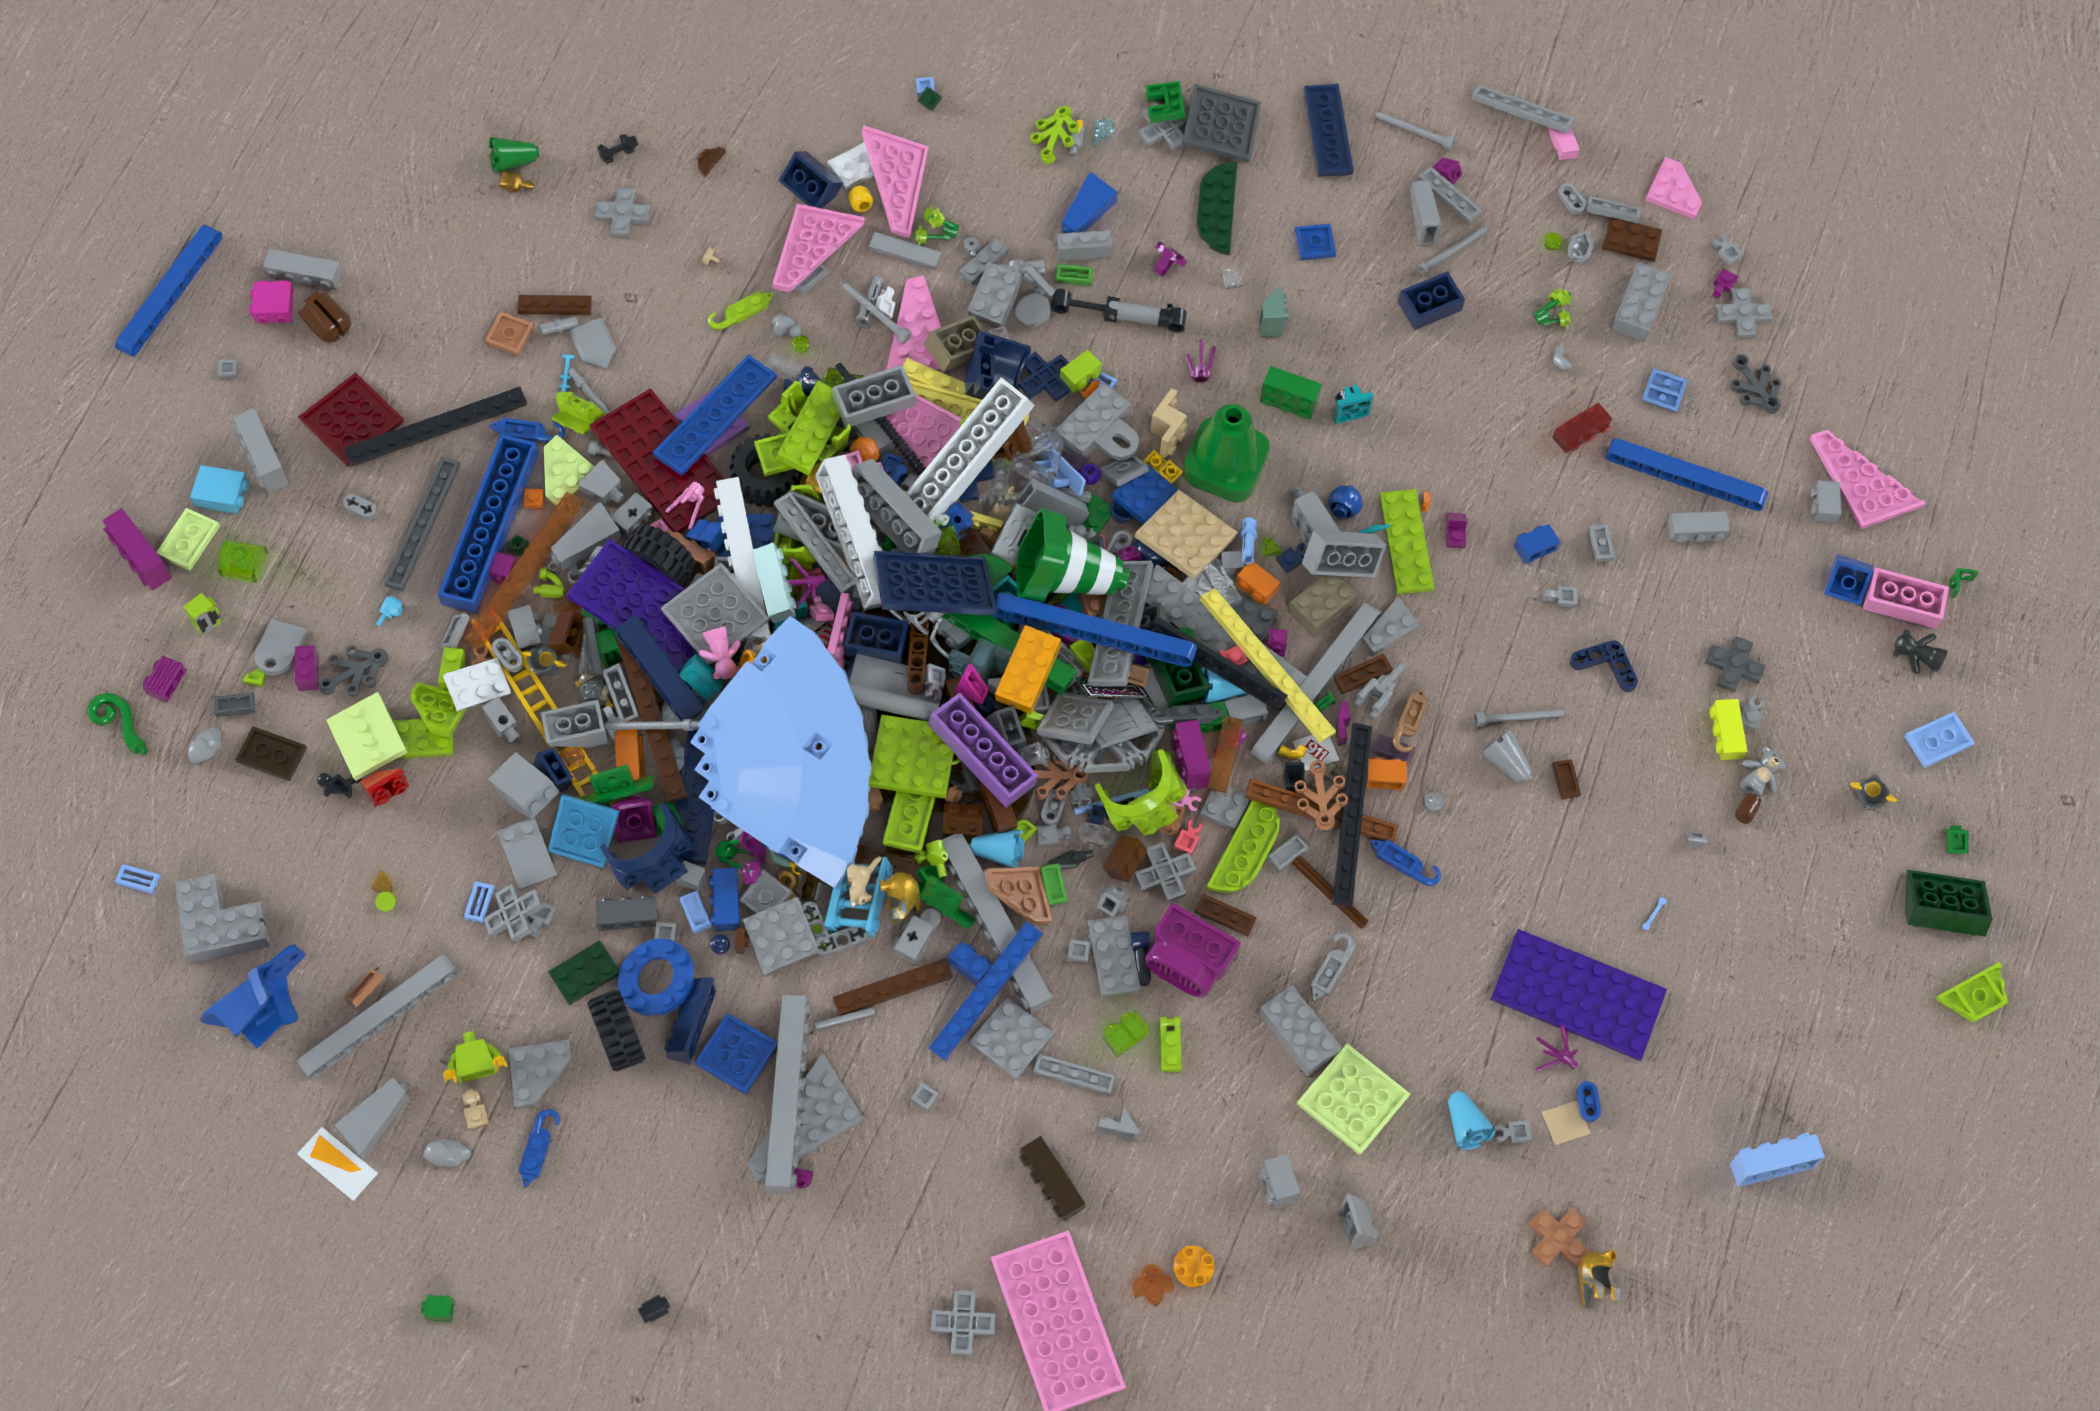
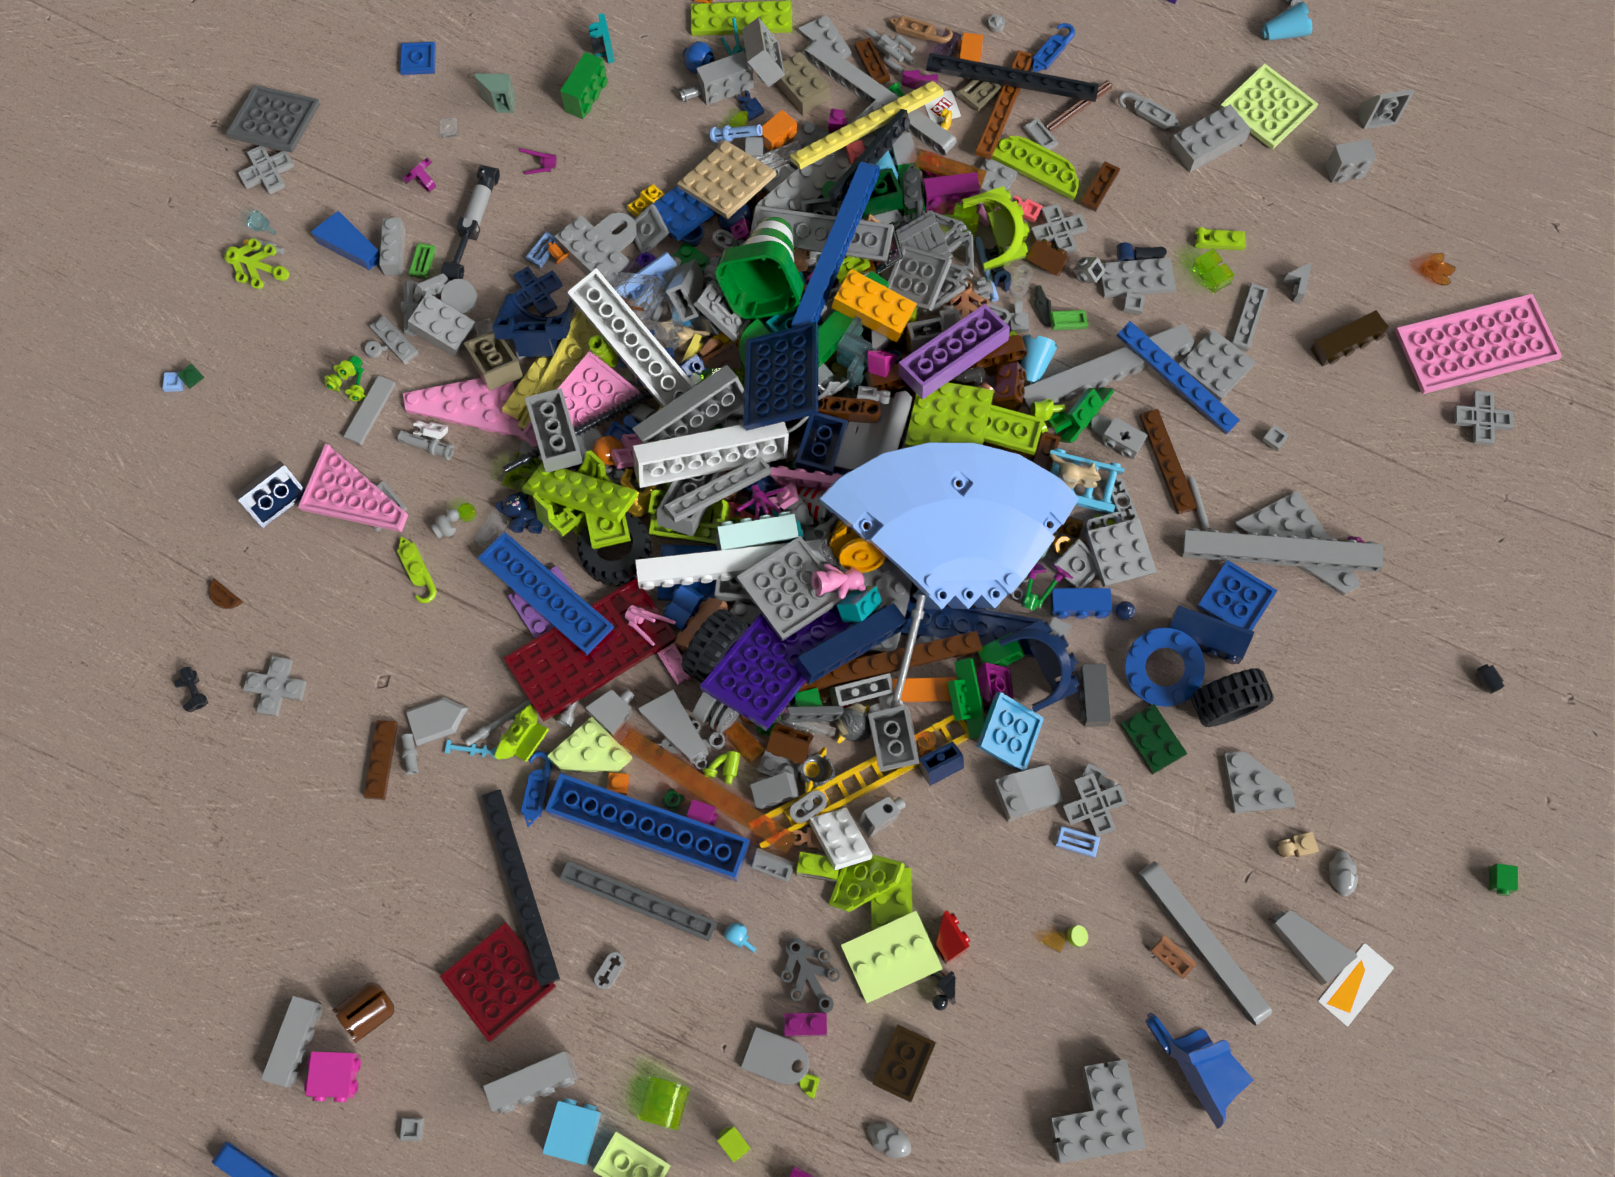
camera: 80 degrees left, 5 degrees up
dark grey plate [214,693,255,717] -> none
lime torso [443,1031,508,1083] -> none
nougat plate [485,312,535,356] -> none
light grey slope [488,752,559,819] -> none
green cone [489,137,539,173] -> none
pearl gold piece [499,170,534,193] -> none
blue plate [518,1109,560,1188] -> none
light grey brick [611,493,654,539] -> none
light grey plate [654,922,677,941] -> none
light blue tile [679,890,712,934] -> none
tan tile [701,247,720,266] -> none
reddish brown plate [735,928,749,954] -> none
white plate [827,143,874,190] -> none
light grey piece [843,283,912,344] -> none
yellow head [848,185,873,212] -> none
bright pink wing [861,125,929,238] -> none
pearl gold piece [879,872,921,925] -> none
blue brick [948,942,991,986] -> none
nougat plate [984,867,1053,925] -> none
lime brick [1060,349,1102,393] -> none
magenta brick [1145,903,1241,997] -> none
green plate [1146,81,1185,123] -> none
tan bracket [1150,388,1188,460] -> none
light orange dish [1173,1246,1215,1287] -> none
green cone [1183,404,1270,502] -> none
dark green plate [1197,162,1237,255] -> none
black bracket [1283,762,1305,793] -> none
nougat plant [1295,760,1348,831] -> none
dark blue plate [1304,83,1354,177] -> none

